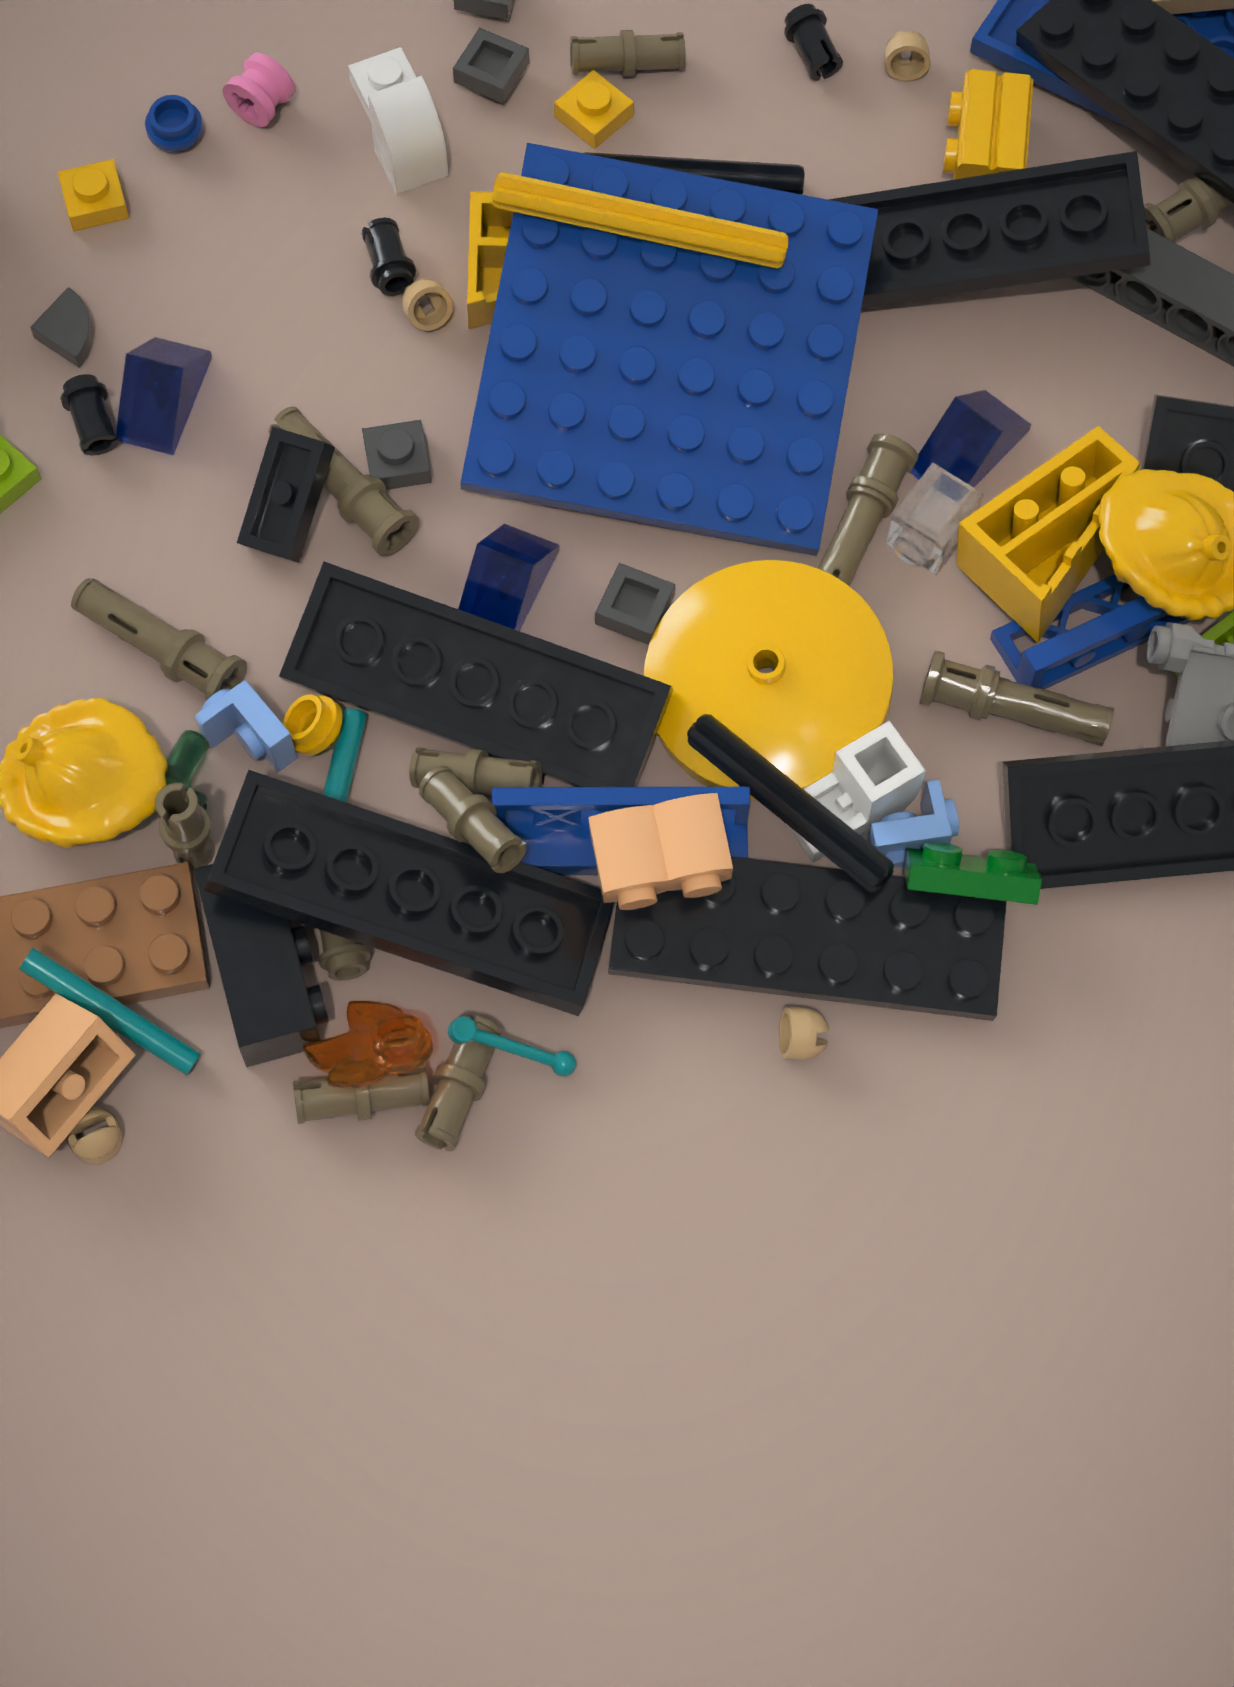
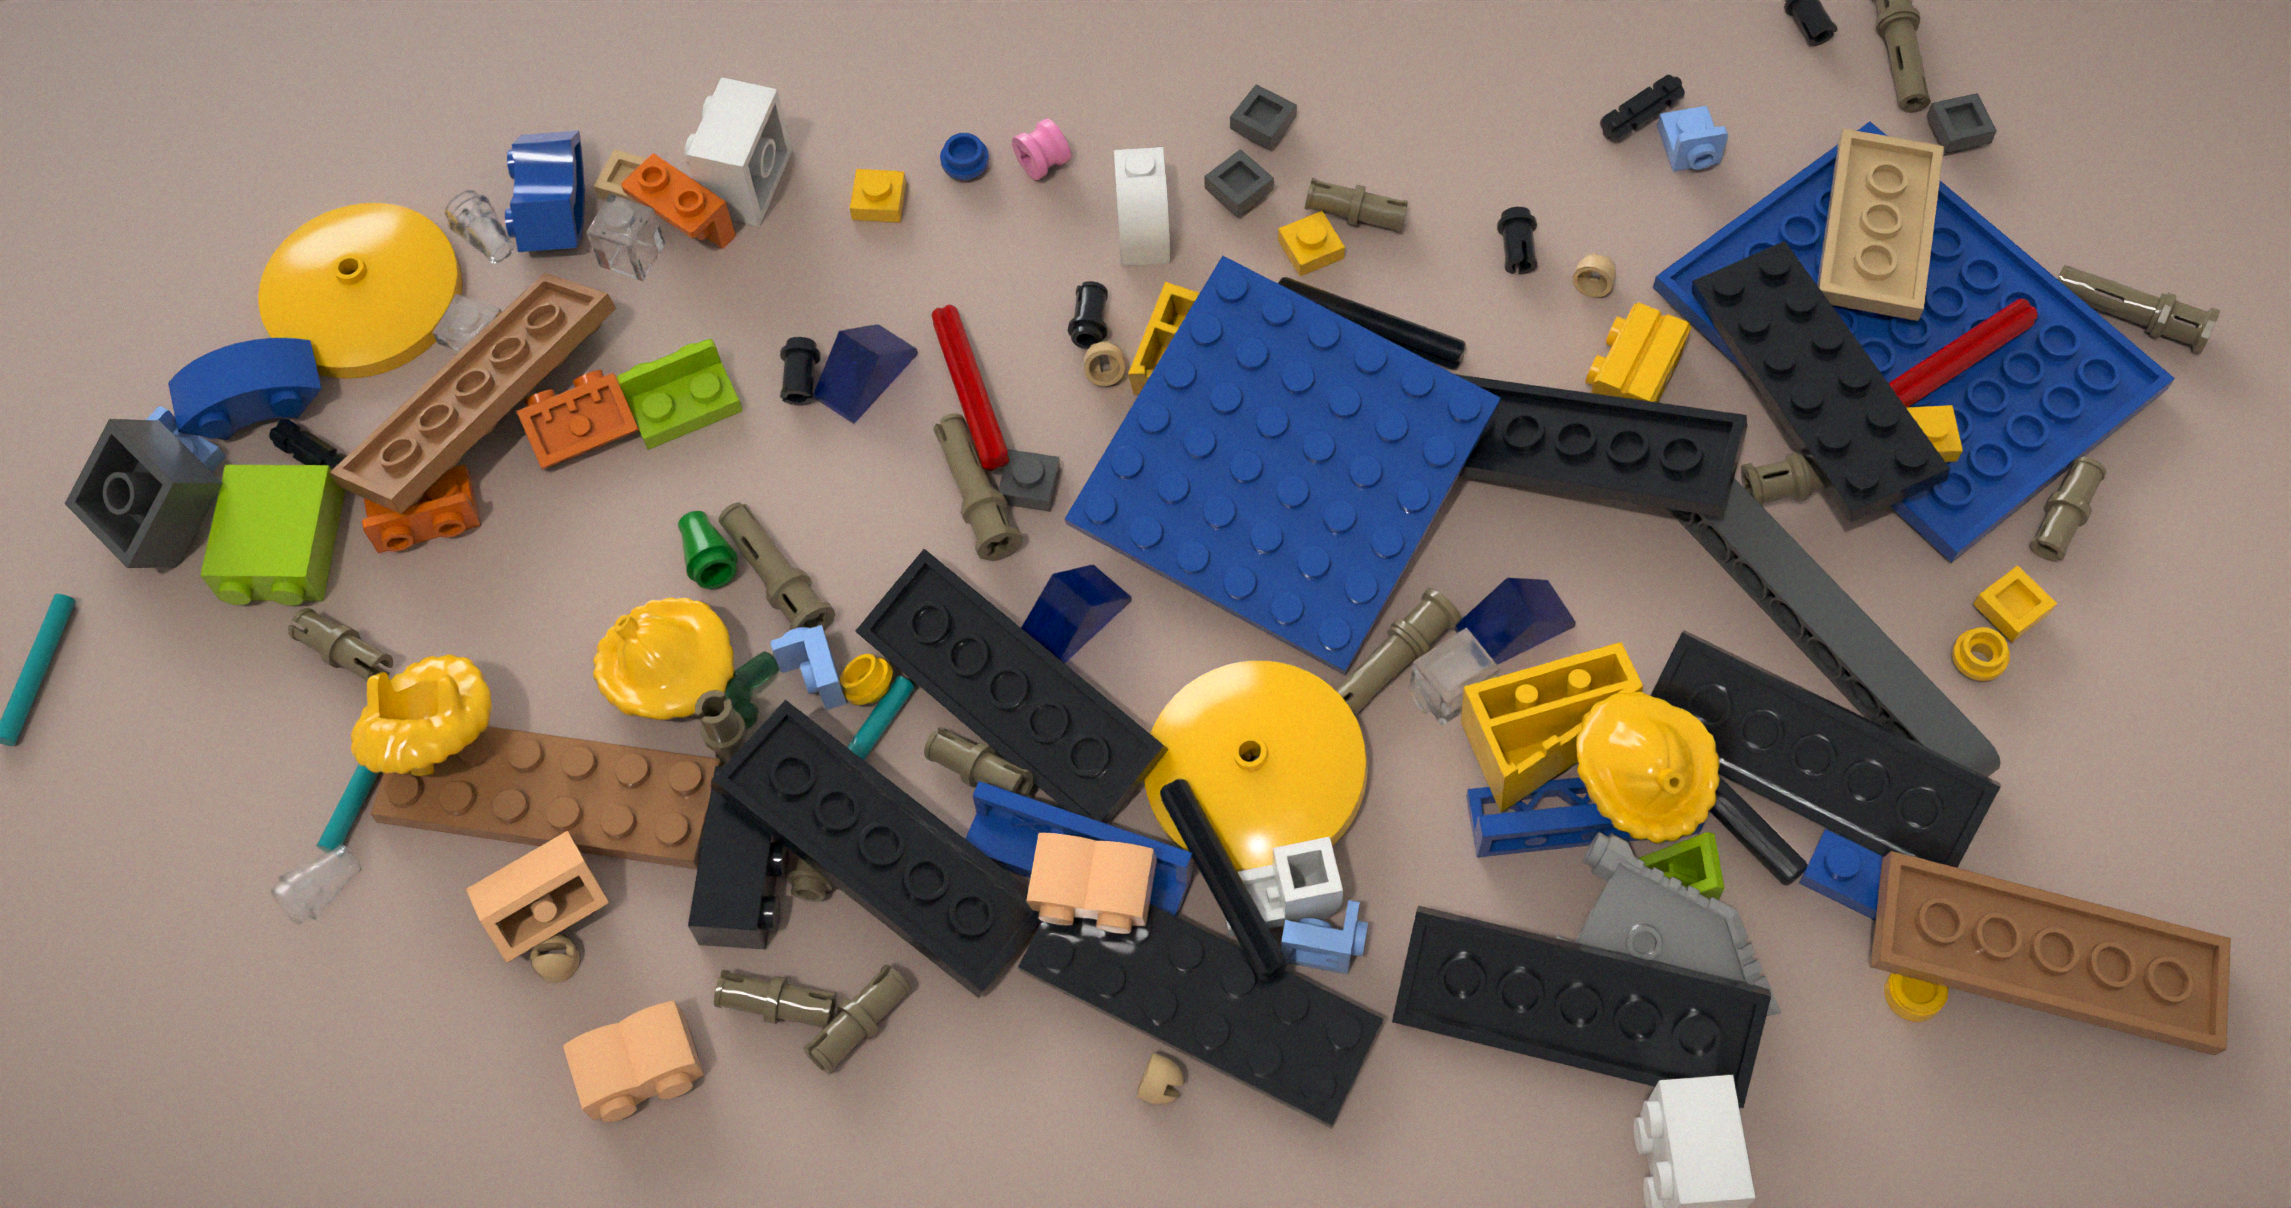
camera: 25 degrees right, 5 degrees down
teal bar [19,947,201,1076] -> none
dark grey tile [30,287,91,368] -> none
black plate [237,426,335,563] -> none
clear orange plate [303,1001,433,1088] -> none
dark tan pin [419,766,526,873] -> none
teal hinge [448,1016,577,1077] -> none
yellow axle [492,172,789,268] -> none
dark grey plate [595,563,676,645] -> none
green plate [904,842,1042,905] -> none
dark tan pin [920,650,1114,746] -> none
none -> light nougat brick [563,1000,704,1122]
none -> green cone [678,511,738,589]
none -> red axle [931,304,1009,471]

